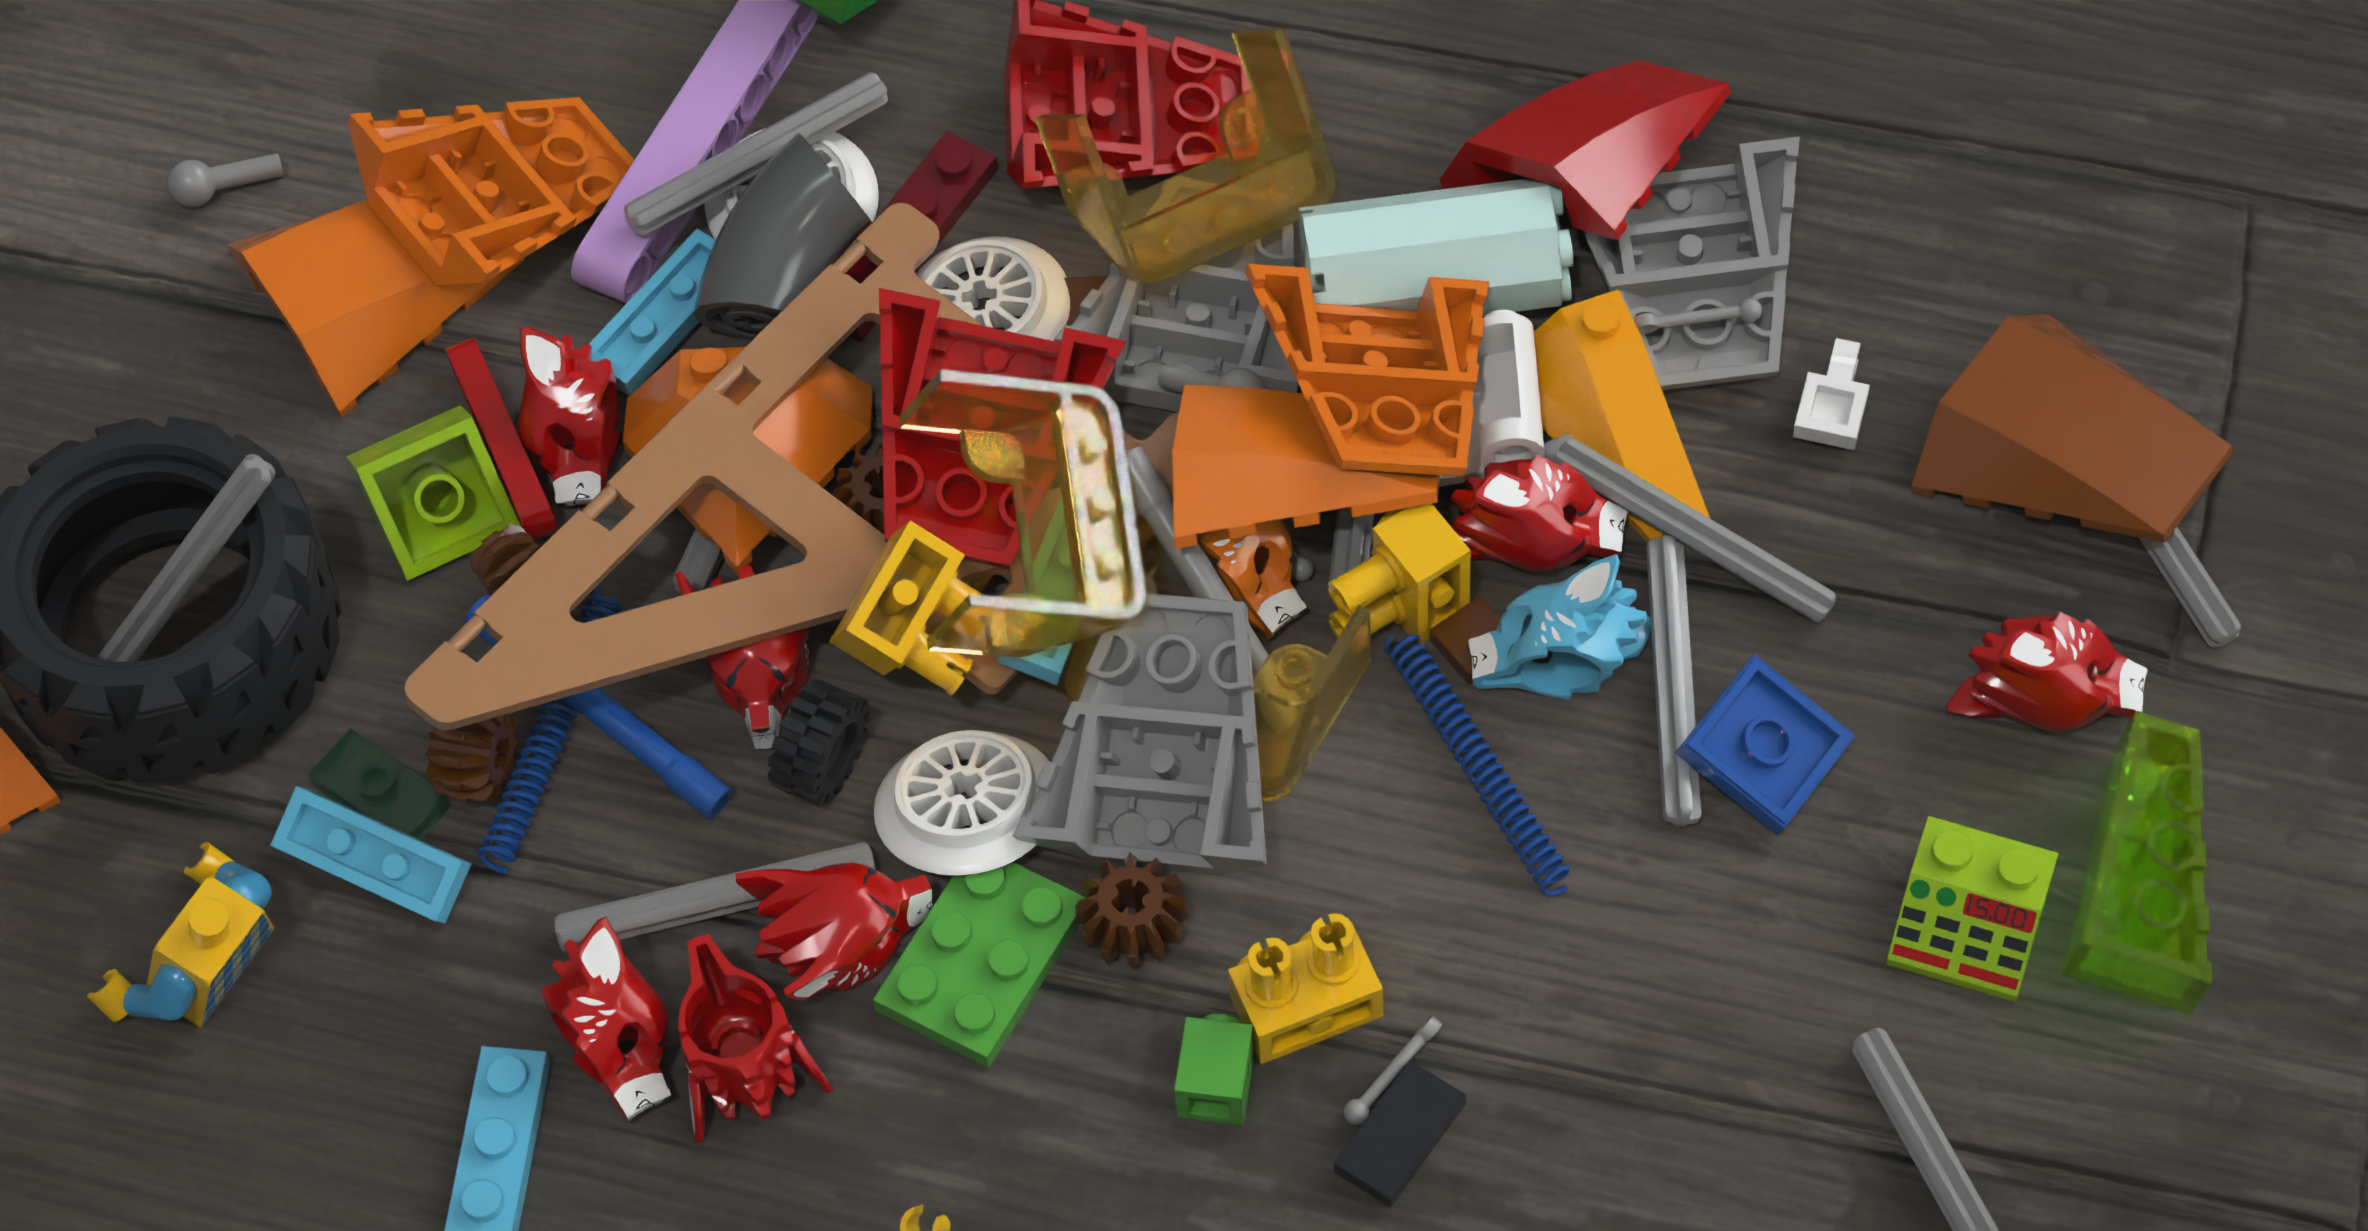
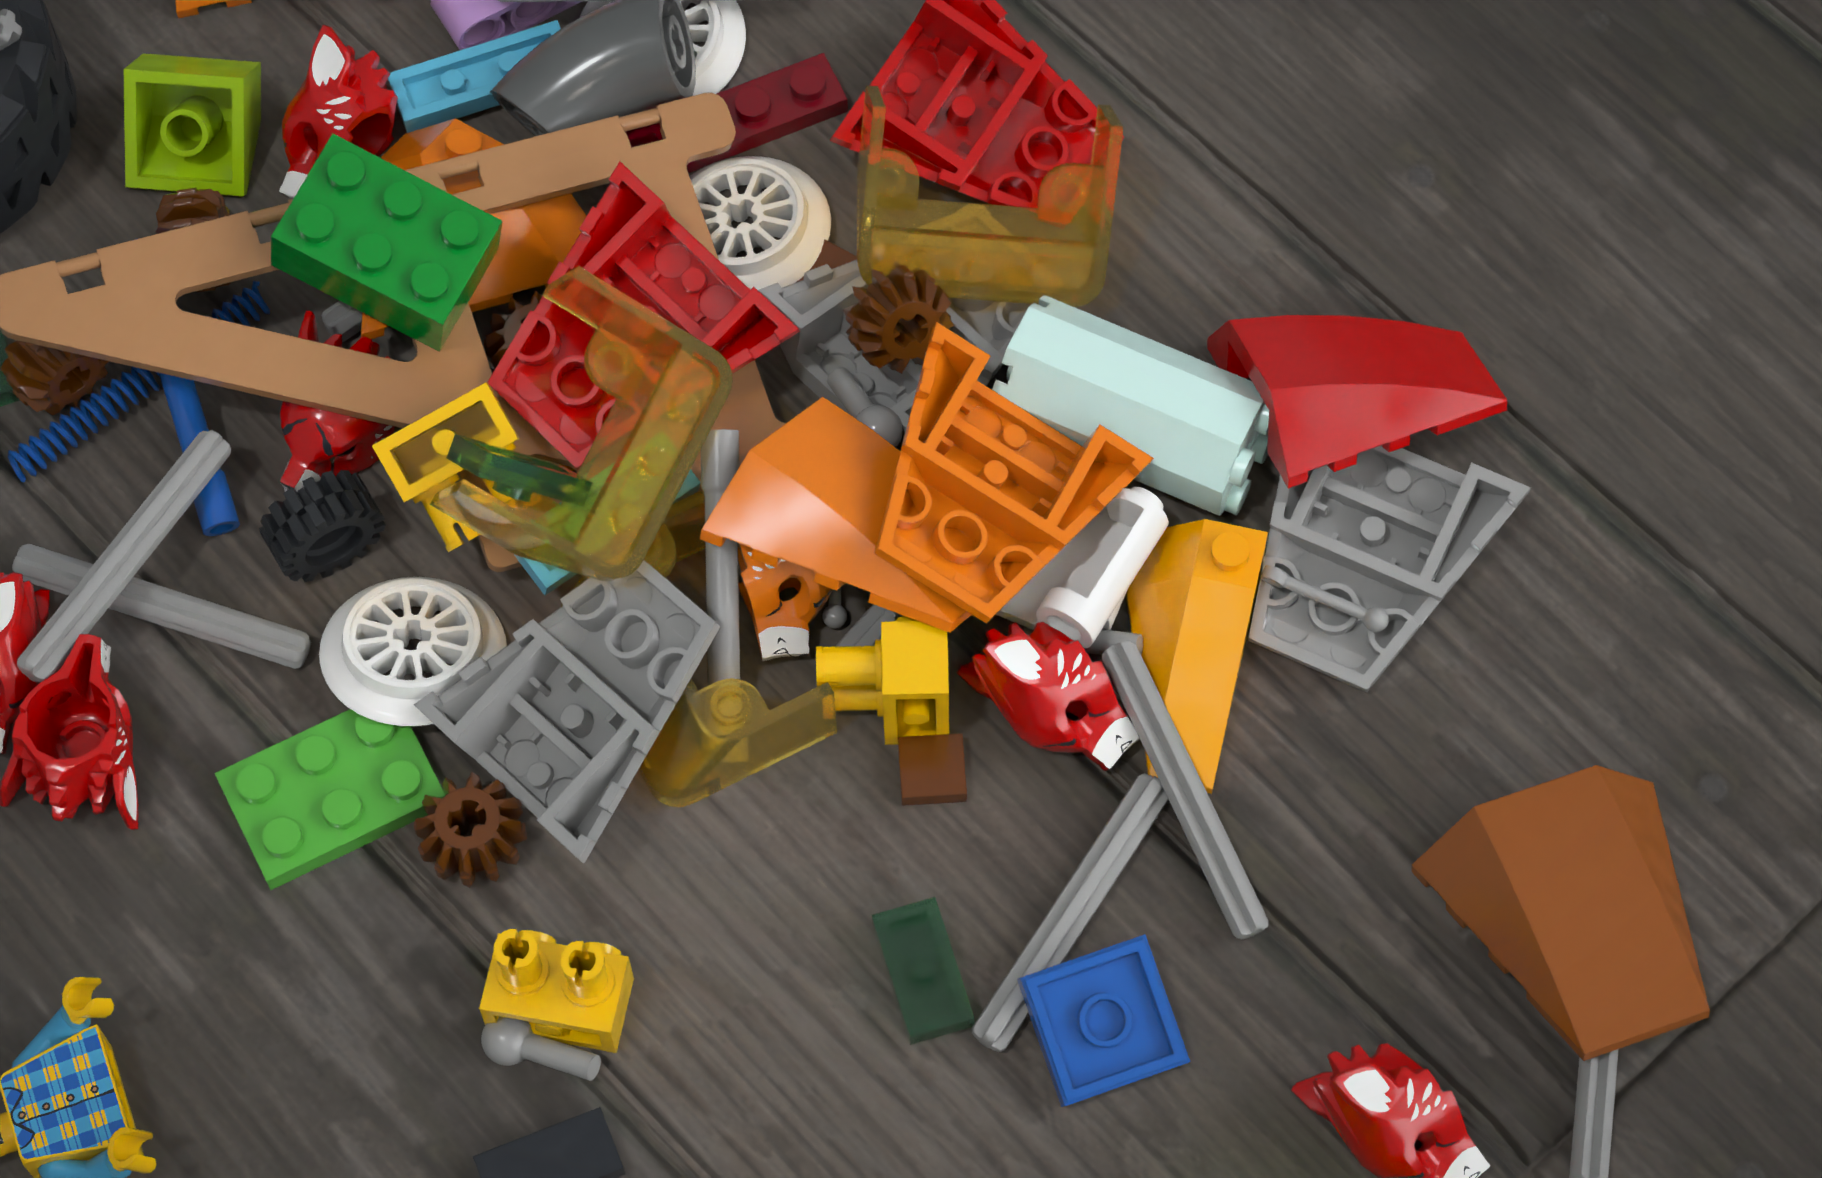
camera: 30 degrees right, 5 degrees up
red beam [445,337,558,541] -> none
red piece [735,862,933,1000] -> none
bright green brick [1174,1014,1255,1126] -> none
light grey hinge [1344,1015,1442,1125] -> none
blue piece [1384,634,1570,896] -> none
medium azure piece [1468,554,1651,700] -> none
white plate [1793,338,1870,450] -> none
none -> light grey axle [17,430,231,683]
none -> green brick [271,133,503,352]
none -> clear green plate [446,434,592,507]
none -> light grey bar [481,1016,601,1081]
none -> reddish brown gear [843,262,954,374]
none -> clear green plate [872,897,974,1045]

